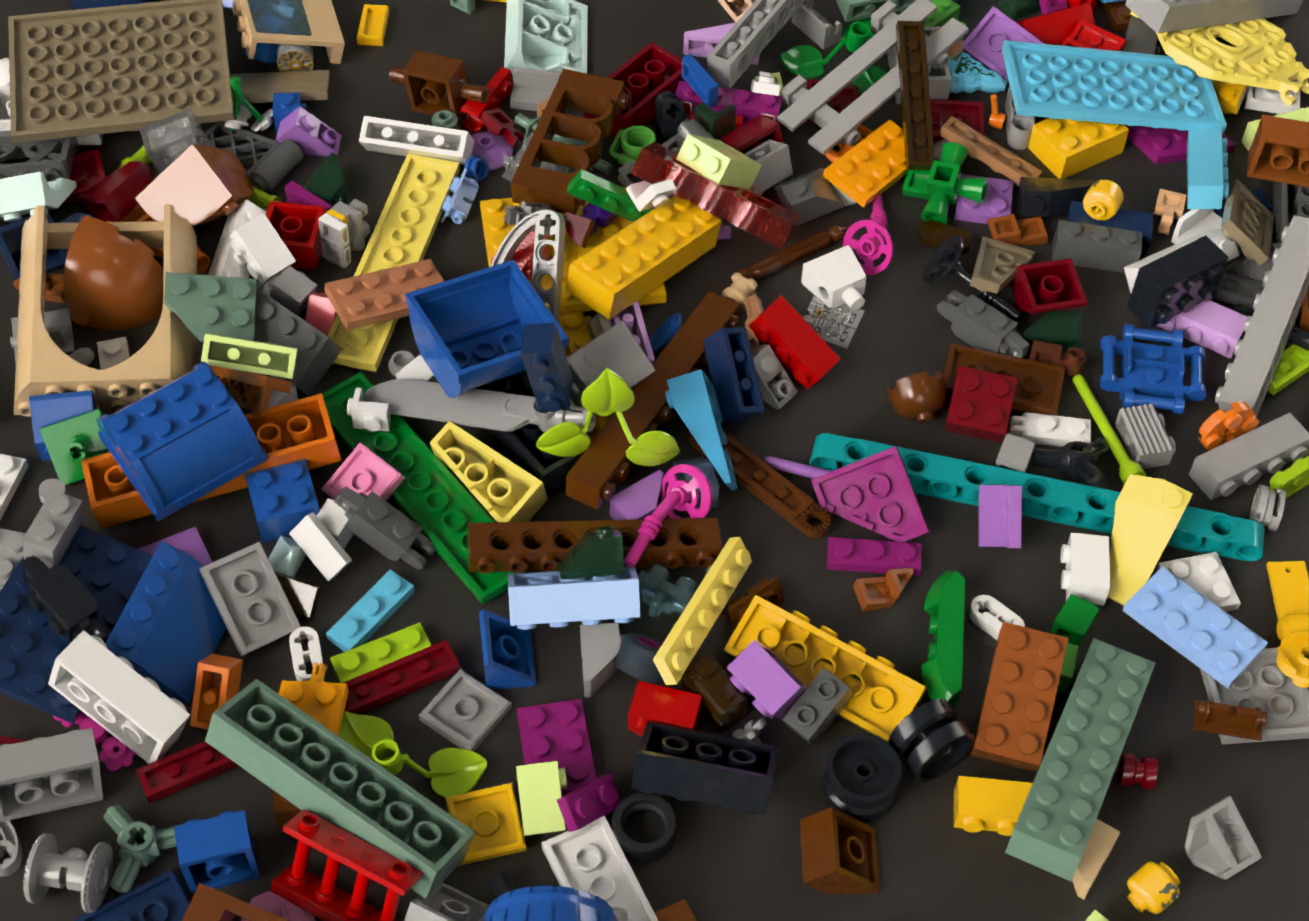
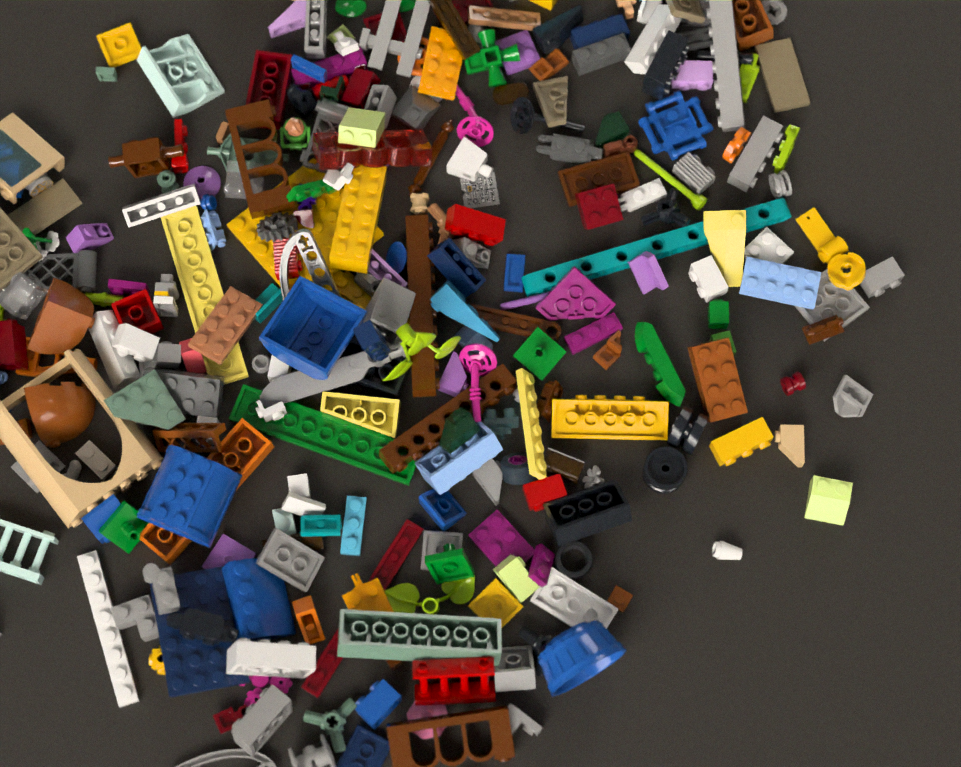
camera: 30 degrees left, 20 degrees up
yellowish green brick [201,333,298,379] -> none
blue brick [245,459,320,543] -> none
blue brick [272,93,308,134] -> none
white beam [289,627,323,681] -> none
clear green slope [303,153,348,207] -> none
bright pink tile [321,442,405,501] -> none
lime plate [330,622,432,683] -> none
dark grey hinge [334,486,436,570] -> none
yellow tile [357,4,390,46] -> none
dark red plate [480,108,525,148] -> none
light grey panel [510,67,562,111] -> none
medium lavender brick [727,640,807,720] -> none
dark grey brick [782,667,854,746] -> none
reddish brown slope [800,807,880,894] -> none
reddish brown cylinder [886,370,947,423] -> none
white beam [969,595,1025,640] -> none
light grey brick [995,433,1035,473] -> none
sand green brick [1005,638,1156,881] -> none
dark red slope [1011,258,1088,314] -> none
yellow head [1083,180,1124,221] -> none
yellow head [1127,861,1181,914] -> none
none -> nougat plate [285,117,304,137]
none -> teal panel [300,515,342,537]
none -> green tile [425,543,475,584]
none -> blue tile [504,254,525,292]
none -> green tile [513,327,567,380]

